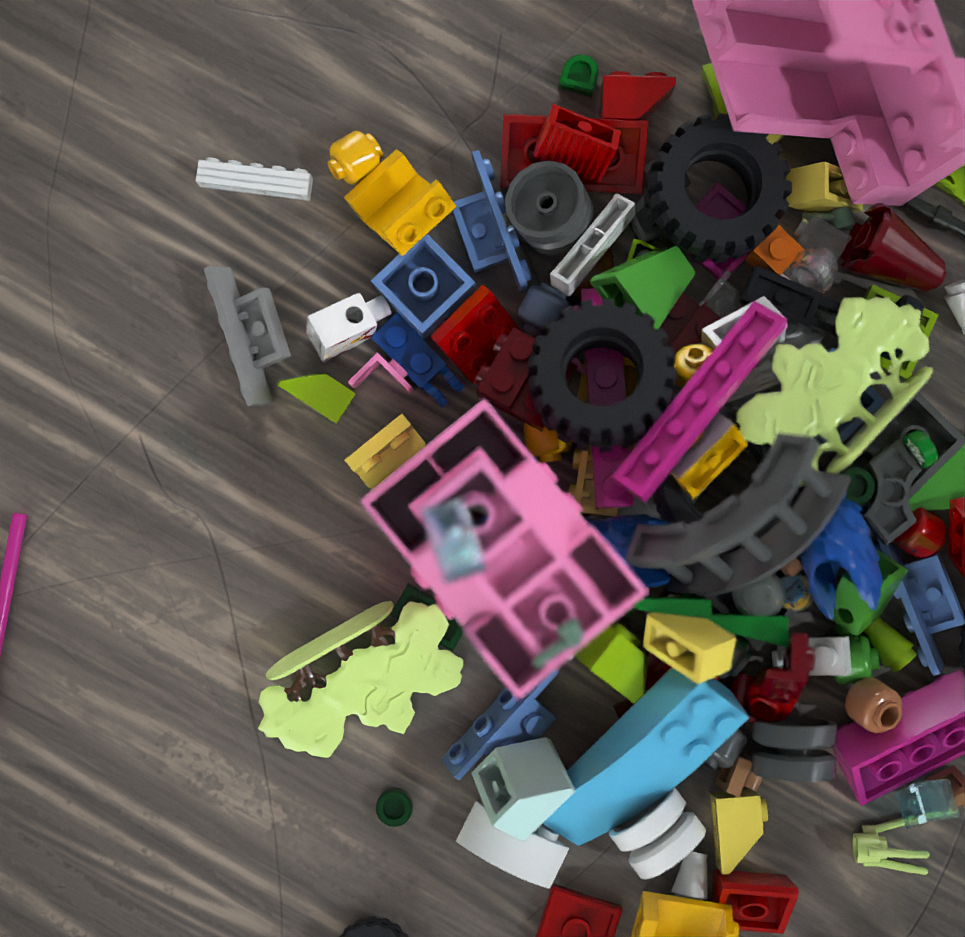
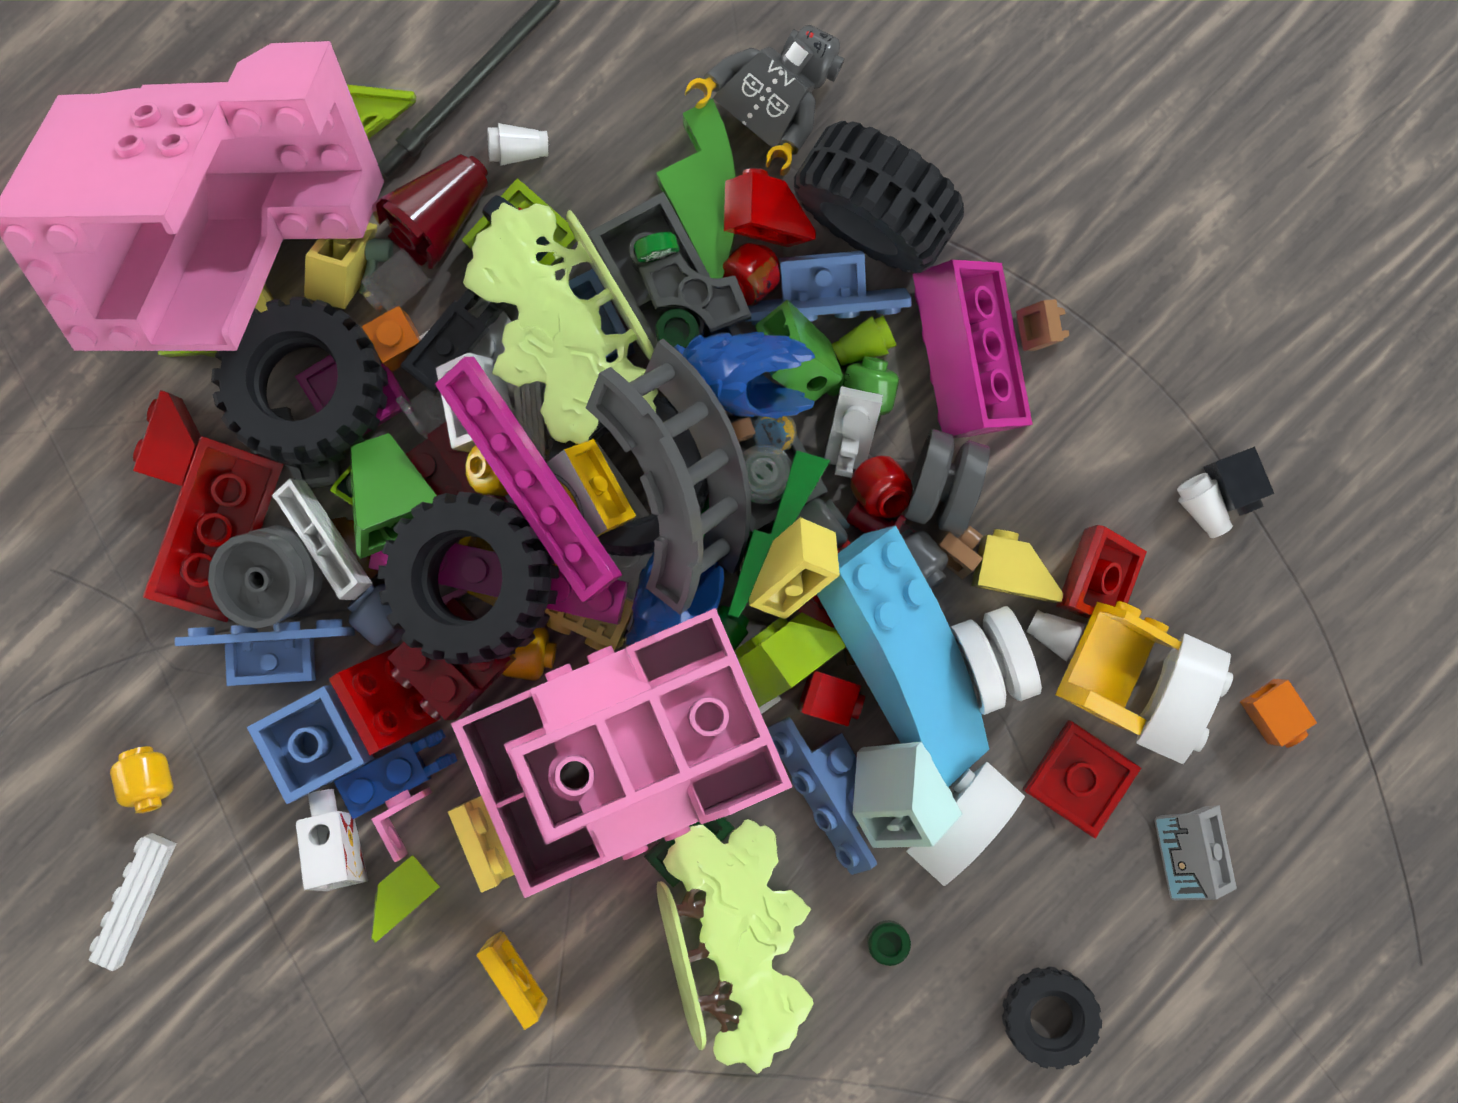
camera: 80 degrees left, 0 degrees up
light grey bracket [203,266,291,406] -> none
yellow panel [343,149,457,256] -> none
clear light blue slope [421,498,487,584] -> none
sand green hand [532,618,583,668] -> none
red brick [533,104,621,182] -> none
green tile [558,54,599,97] -> none
dark red bracket [759,633,815,704] -> none
clear cone [789,246,838,294] -> none
nougat head [845,677,903,734] -> none
yellowish green plant [852,810,935,875] -> none
clear light blue slope [896,779,959,829] -> none
none -> yellow tile [476,931,548,1030]
none -> red slope [797,671,865,726]

